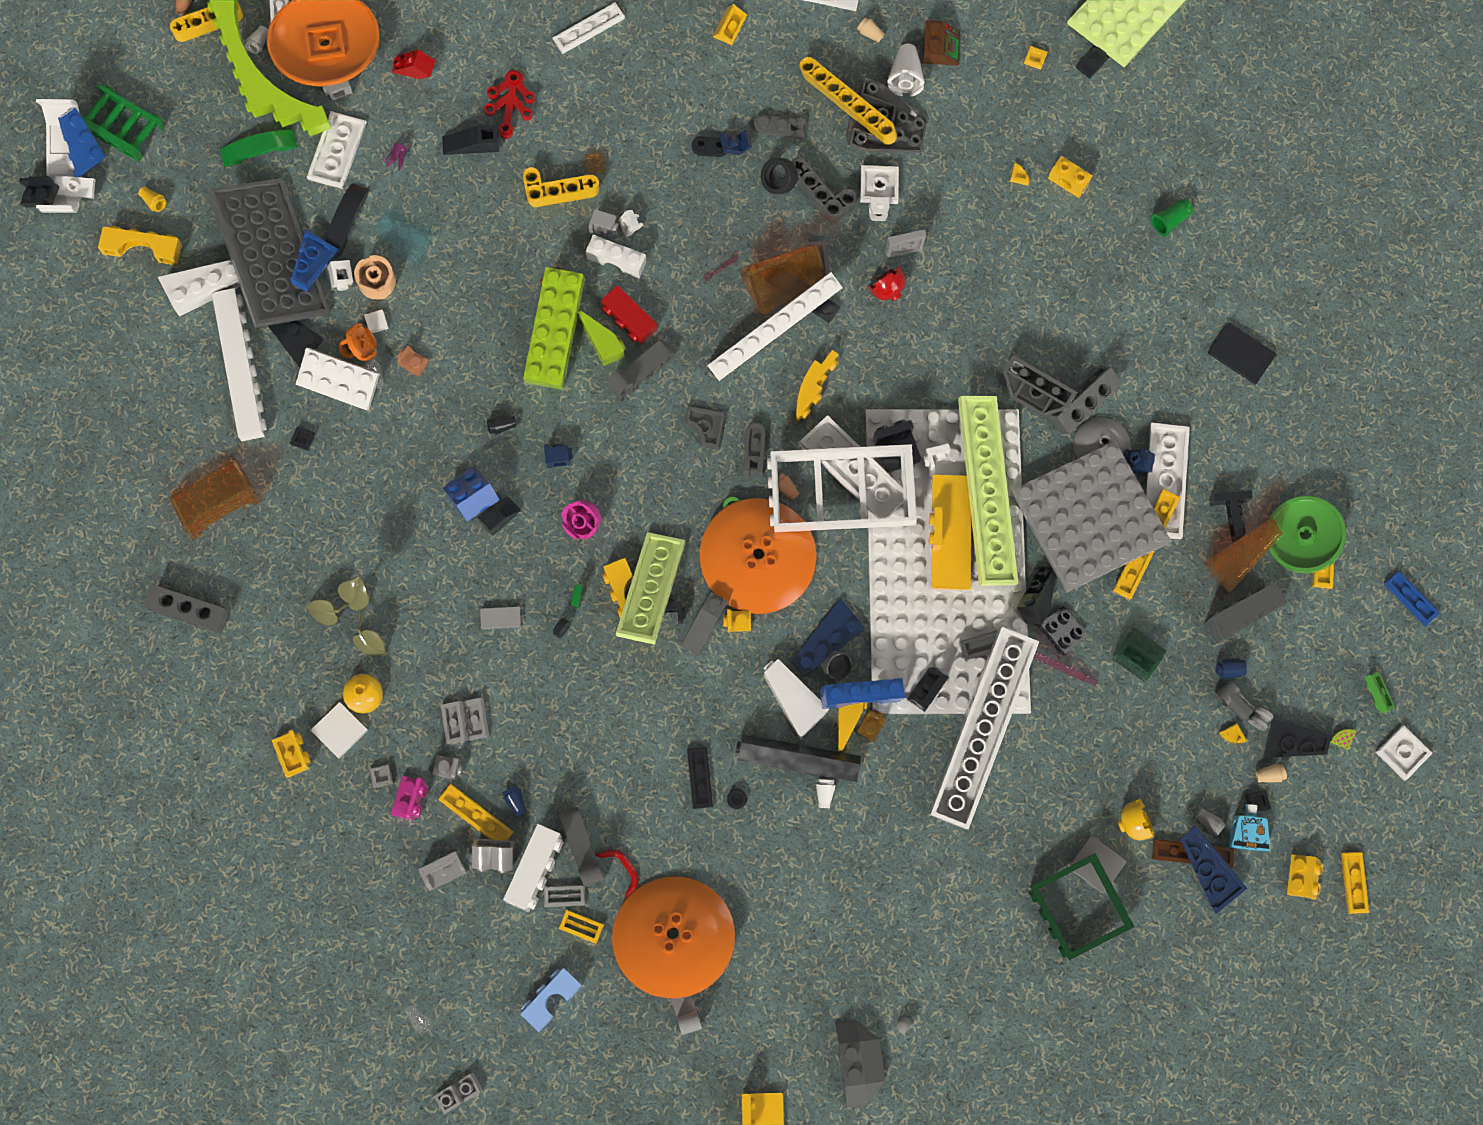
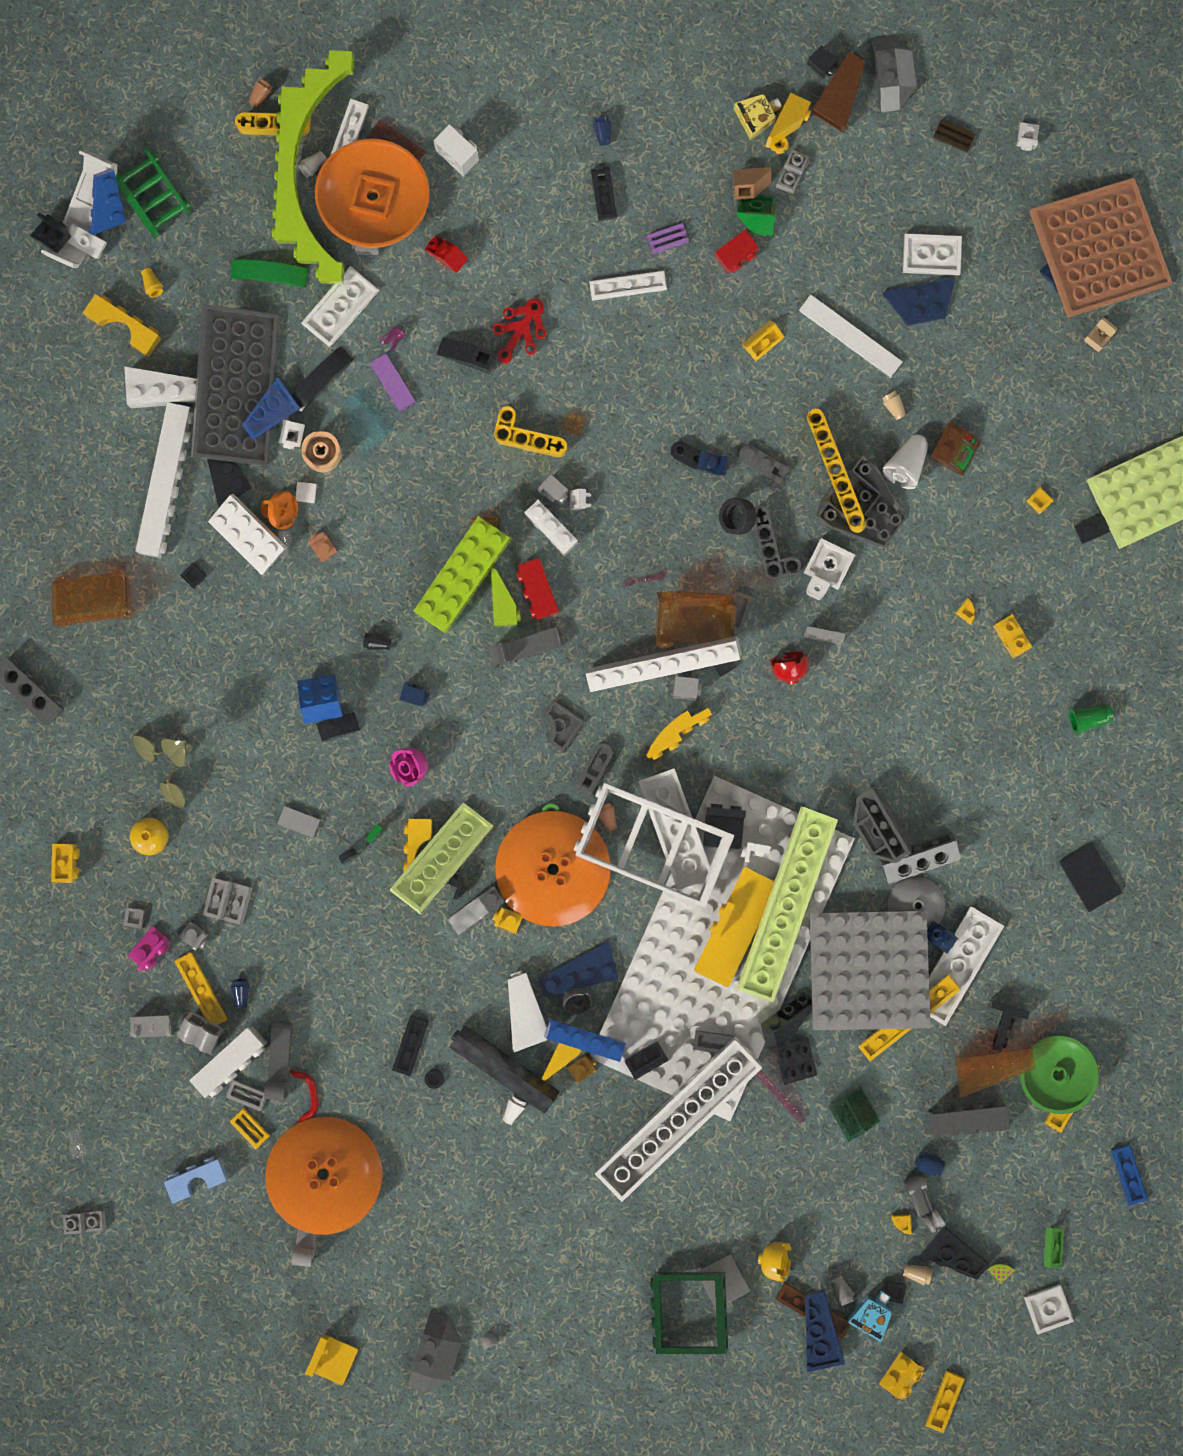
camera: 35 degrees right, 10 degrees up
white tile [311,702,368,759] -> none
none -> medium lavender tile [370,353,416,412]
none -> light grey brick [673,676,702,701]

